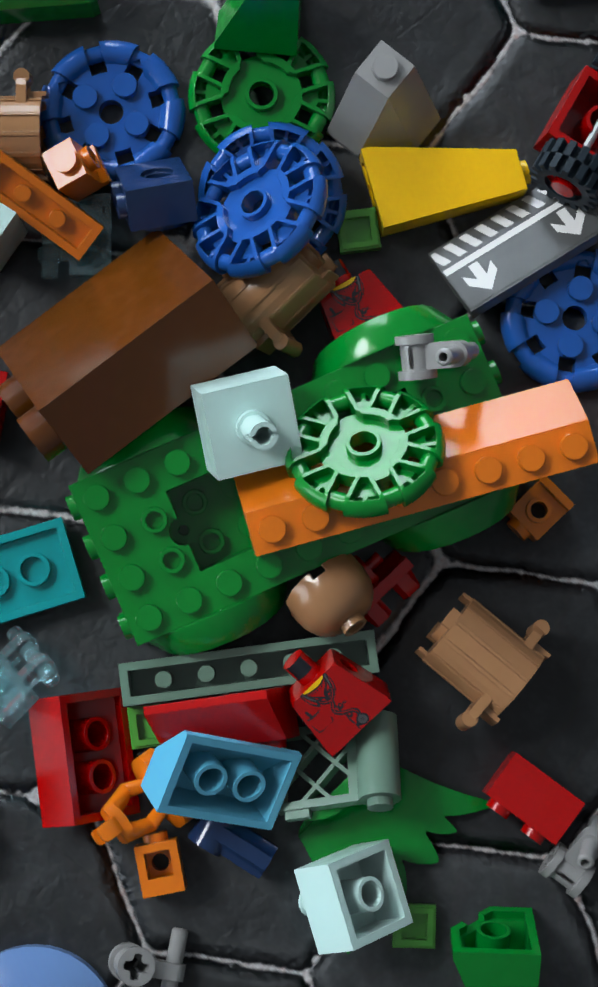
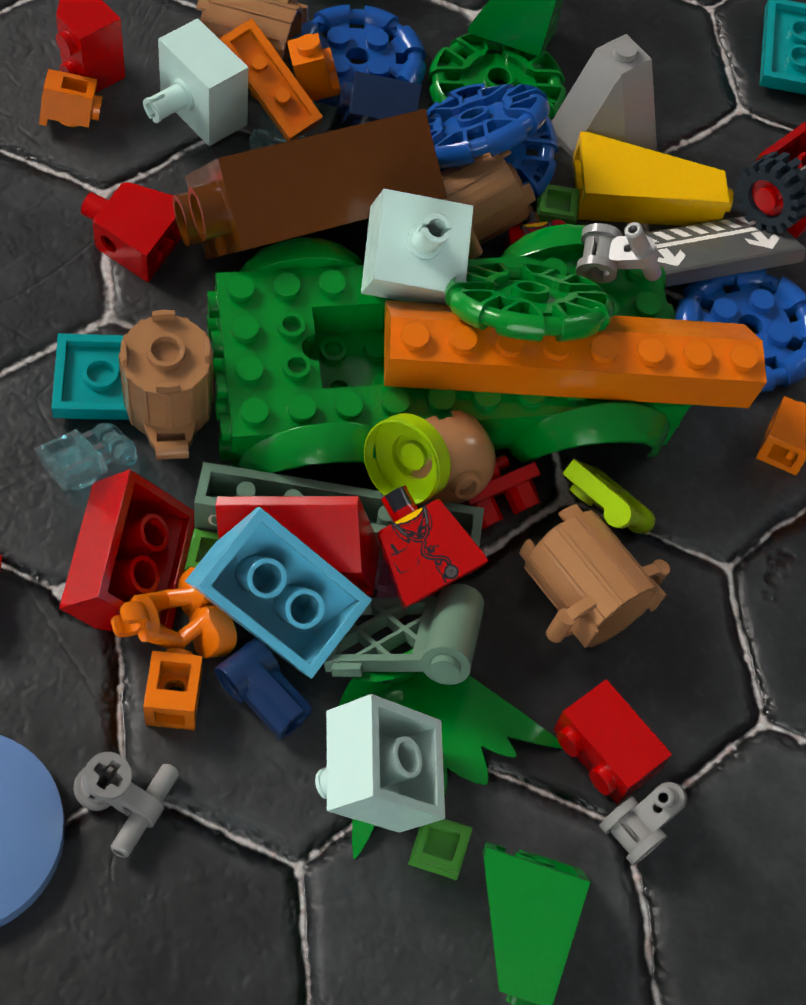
camera: 10 degrees right, 25 degrees down
orange brick [507,477,575,542] -> none
none -> medium nougat container [118,310,214,460]
none -> lime piece [364,413,451,506]
none -> lime plate [562,459,655,534]

